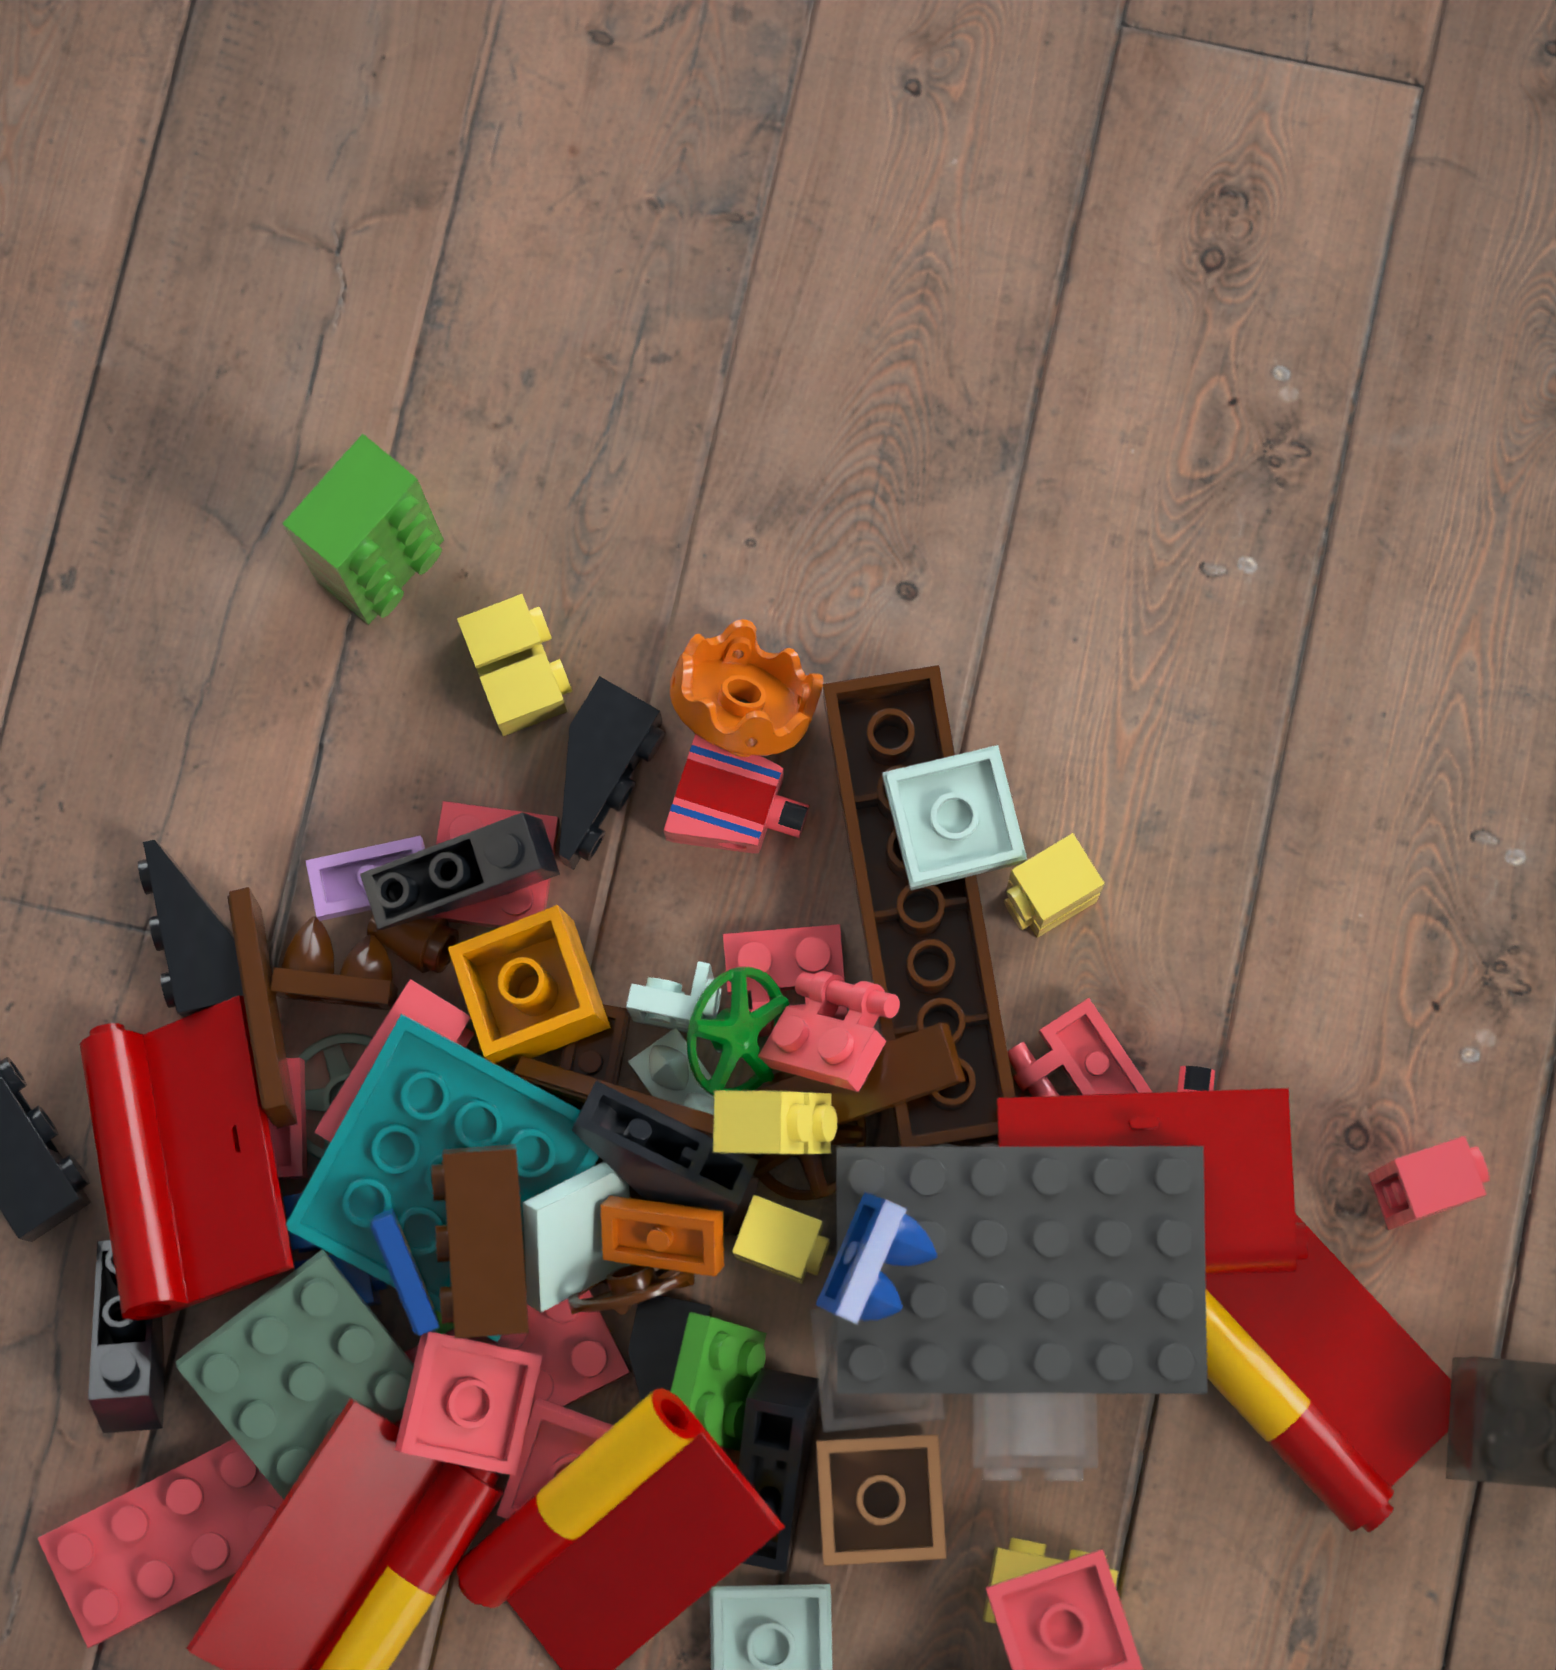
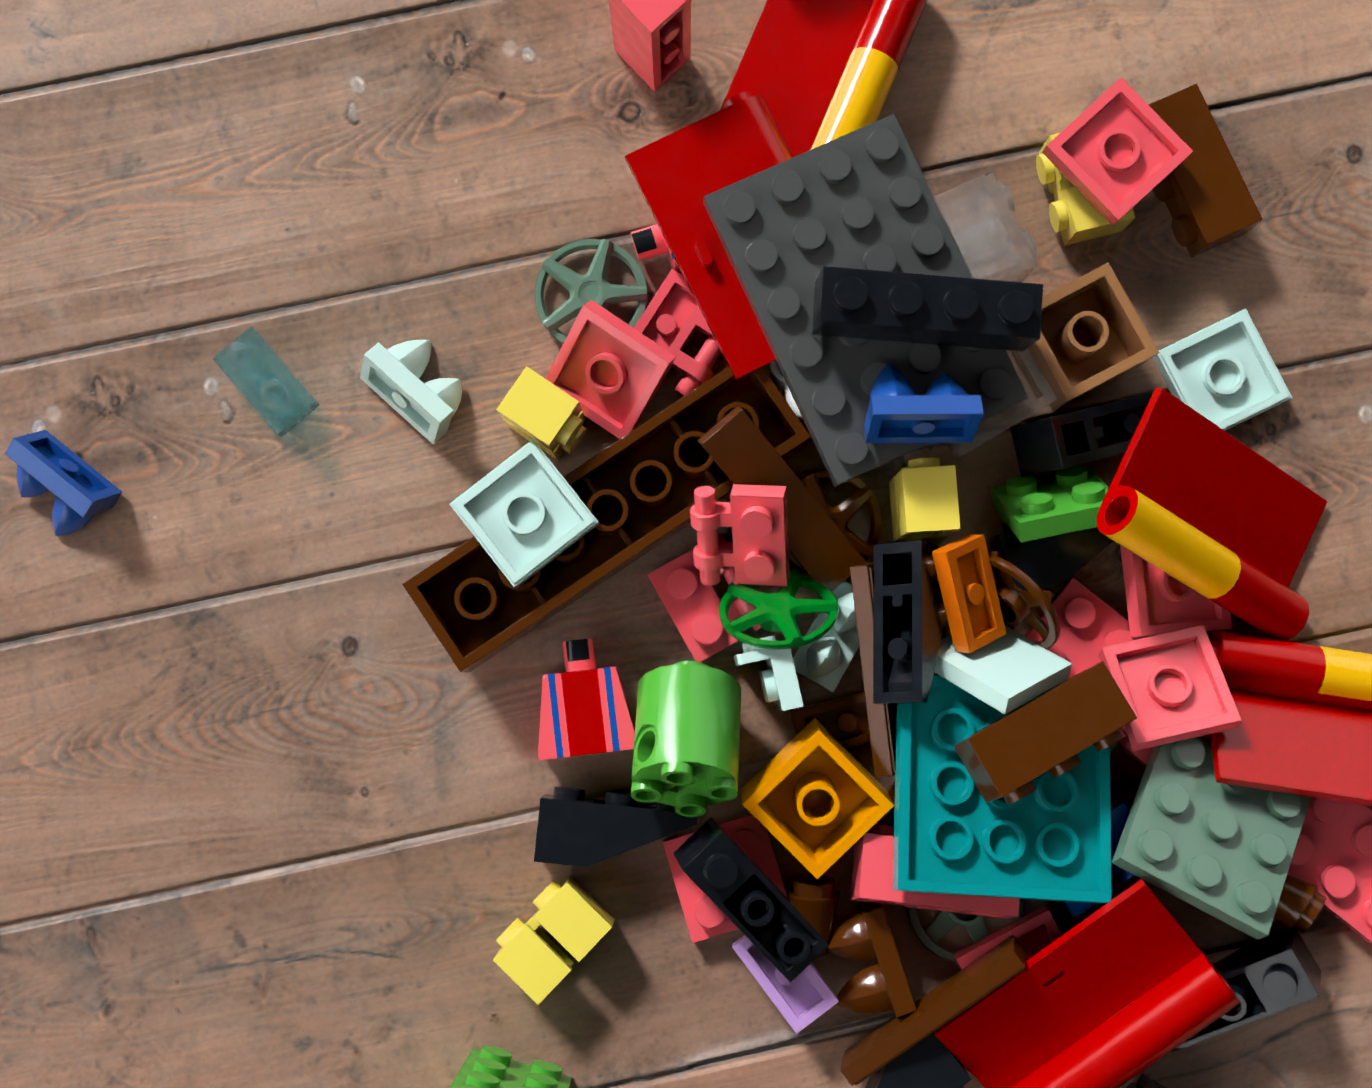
camera: 120 degrees left, 5 degrees up
blue tile [370,1208,439,1336] -> none
orange plate [670,619,823,757] -> none
light yellow piece [713,1091,837,1154] -> none
none -> blue tile [5,430,122,536]
none -> clear light blue tile [212,326,320,437]
none -> light aqua tile [360,340,462,445]
none -> sand green wheel [535,239,647,343]
none -> coral plate [545,300,677,439]
none -> bright green cylinder [631,661,741,817]
none -> black brick [812,266,1043,352]
none -> reddish brown cone [1274,874,1326,933]

